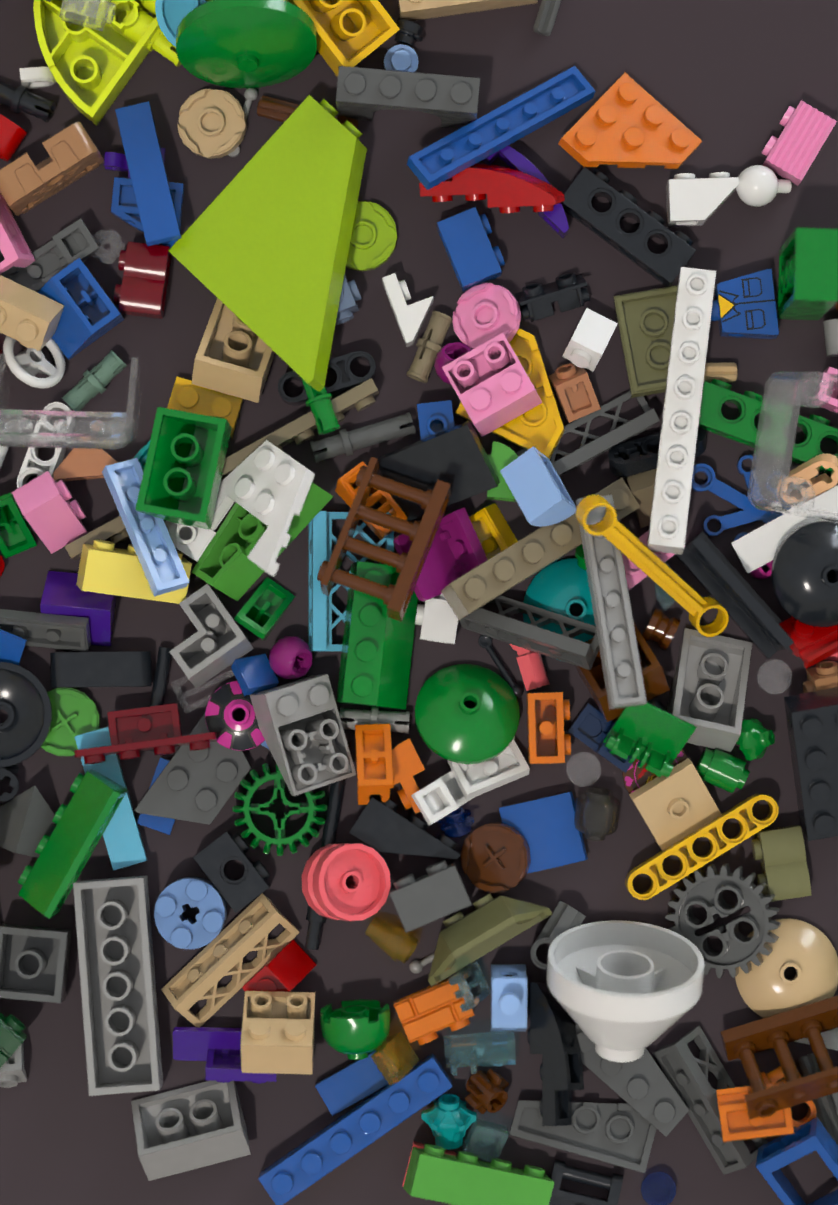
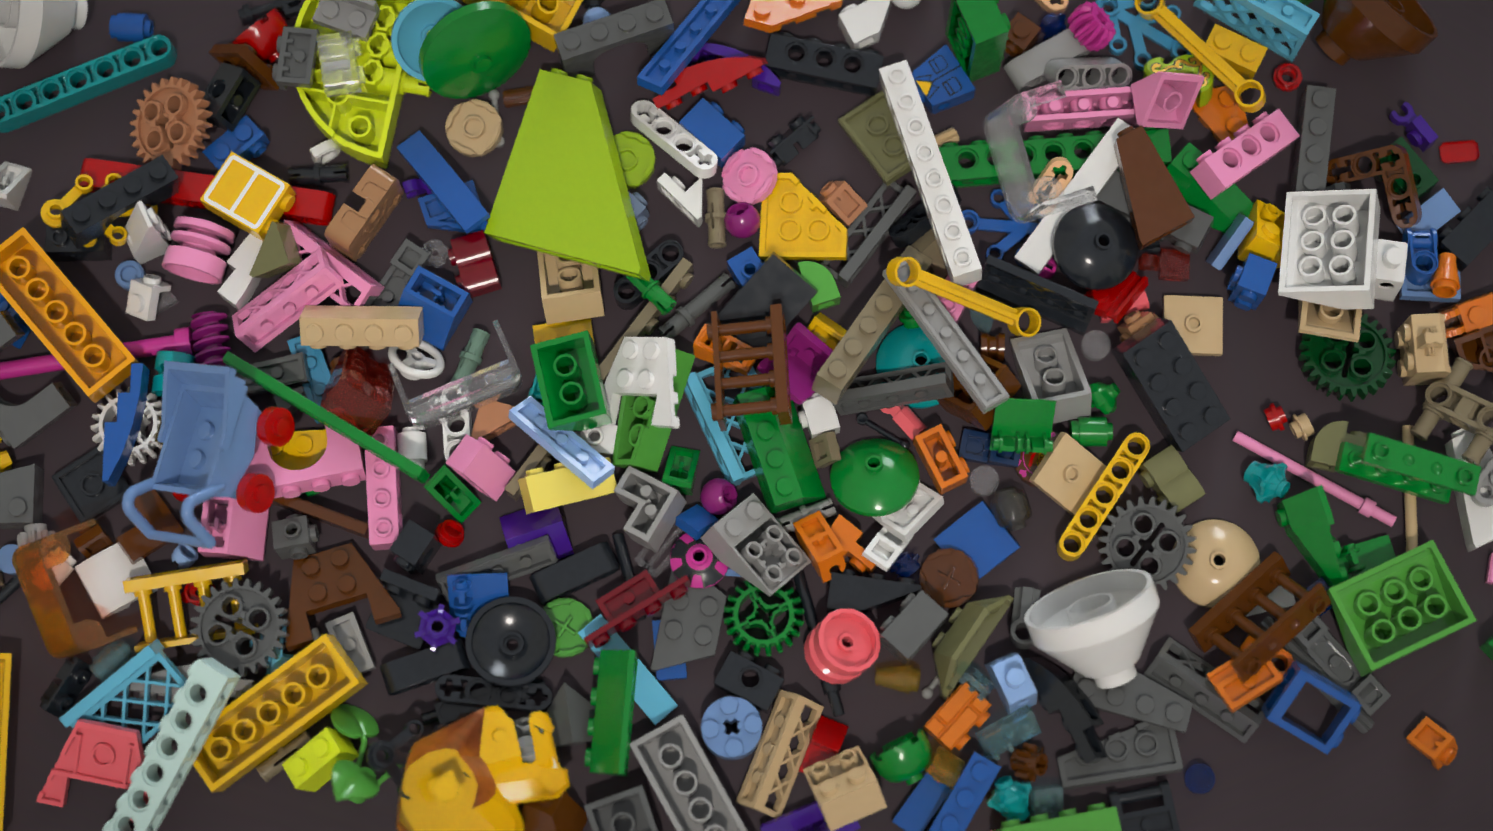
camera: 25 degrees left, 10 degrees down
bright pink slope [442,332,543,437] -> none
light blue brick [500,446,577,527] -> none
white brick [562,308,618,372] -> none
none -> white beam [630,100,718,179]
none -> dark tan plate [809,431,842,469]

